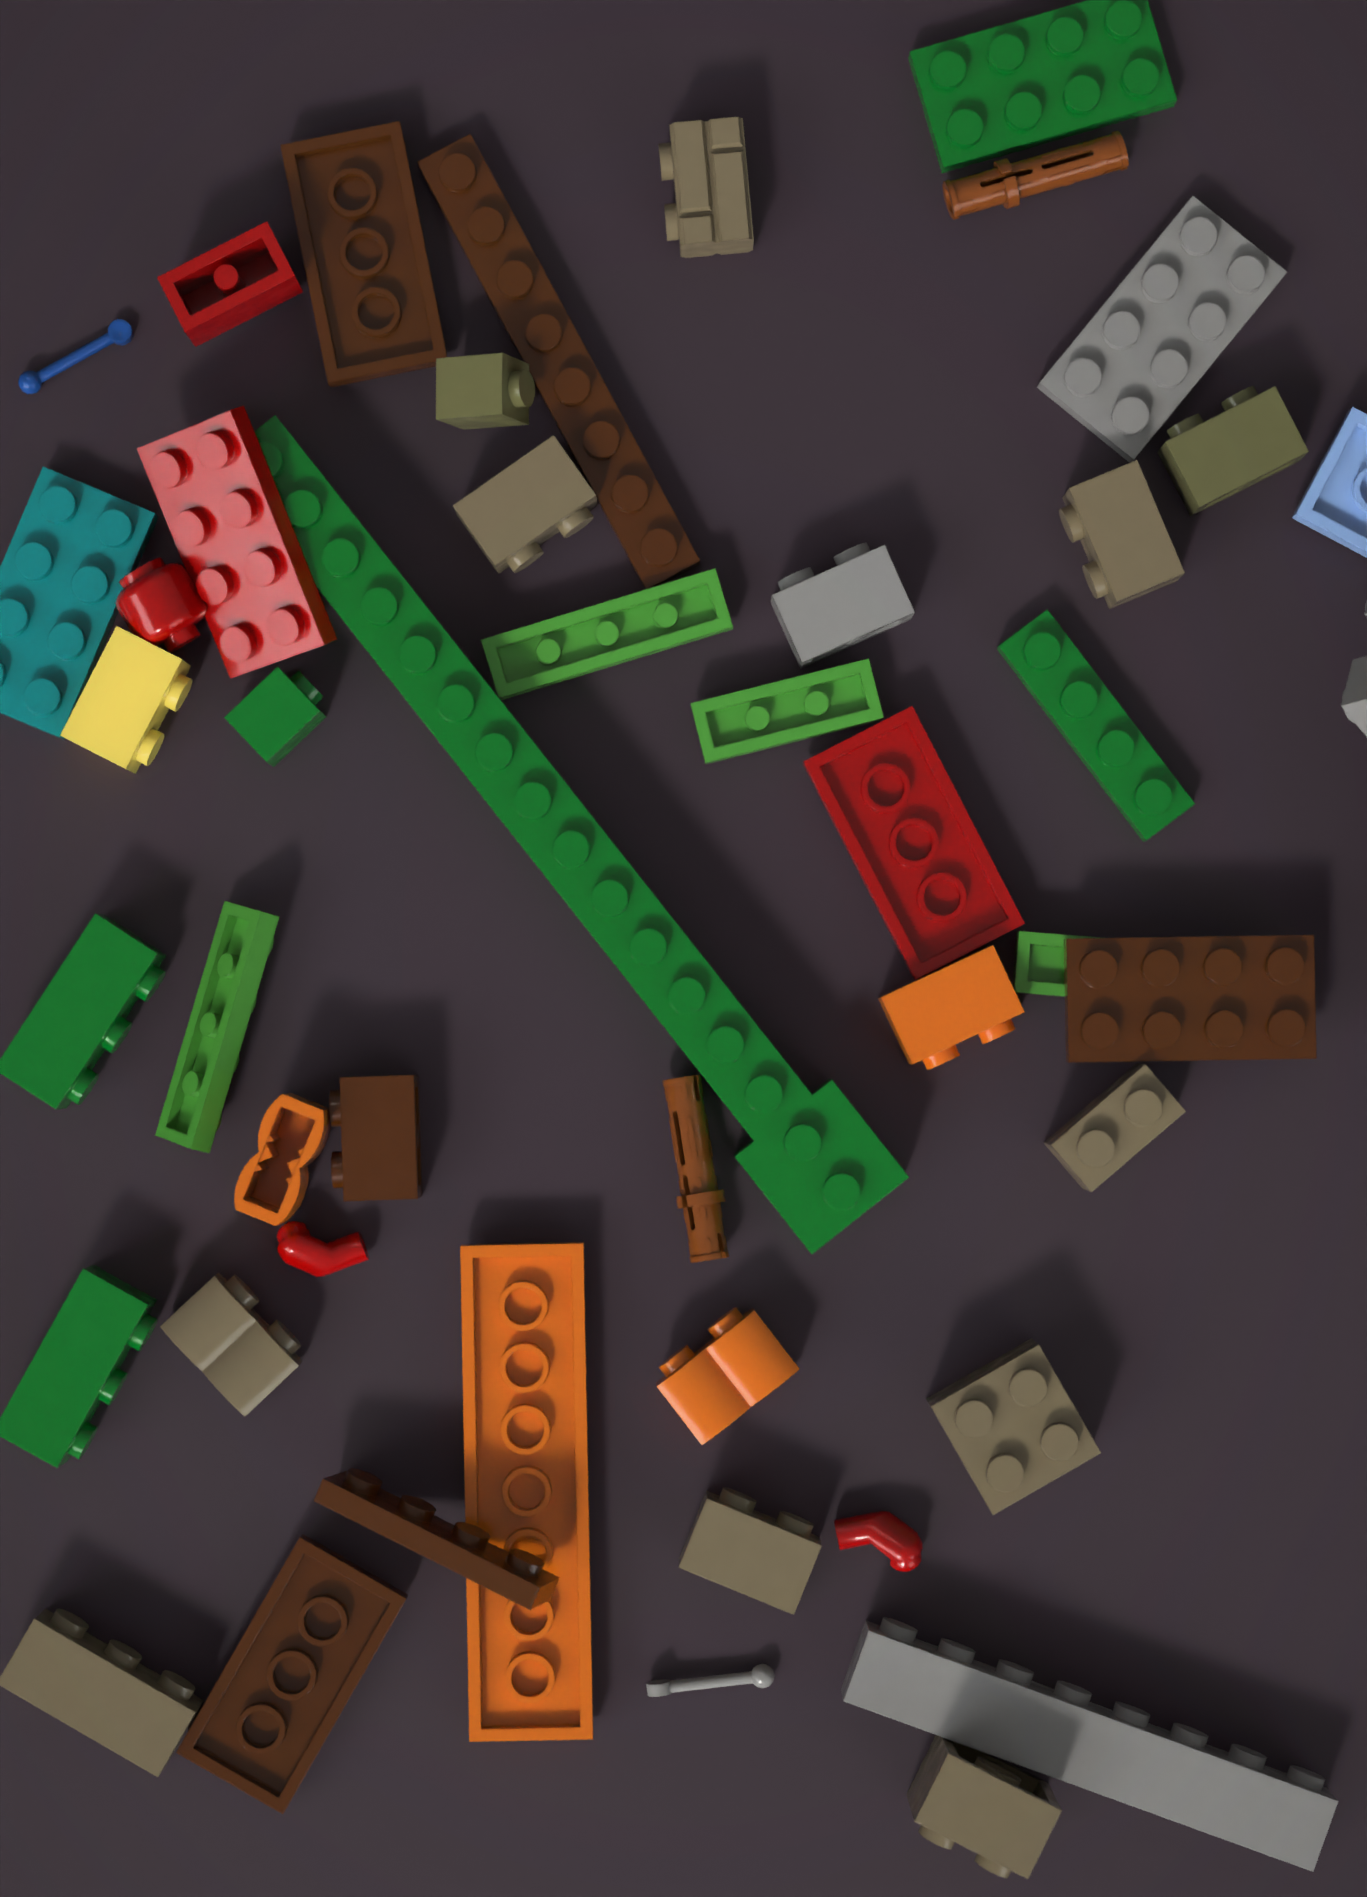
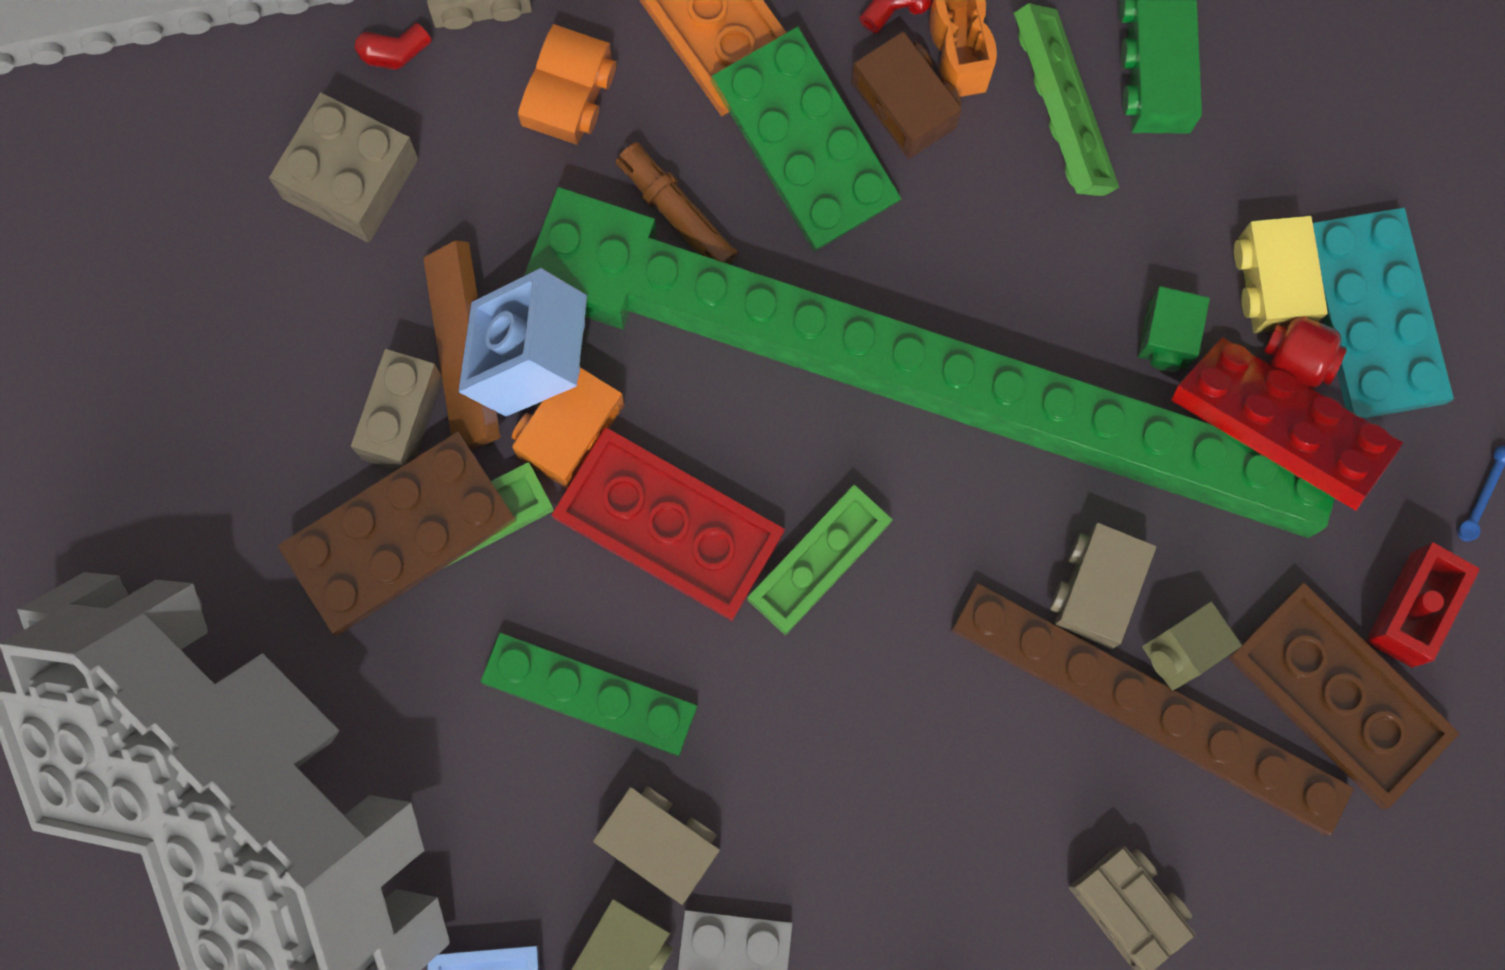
camera: 140 degrees right, 10 degrees down
bright green plate [481,568,733,700] -> none
light grey brick [771,542,915,669] -> none
none -> dark orange tile [423,240,501,451]
none -> light blue brick [459,268,587,417]
none -> green plate [710,27,901,252]

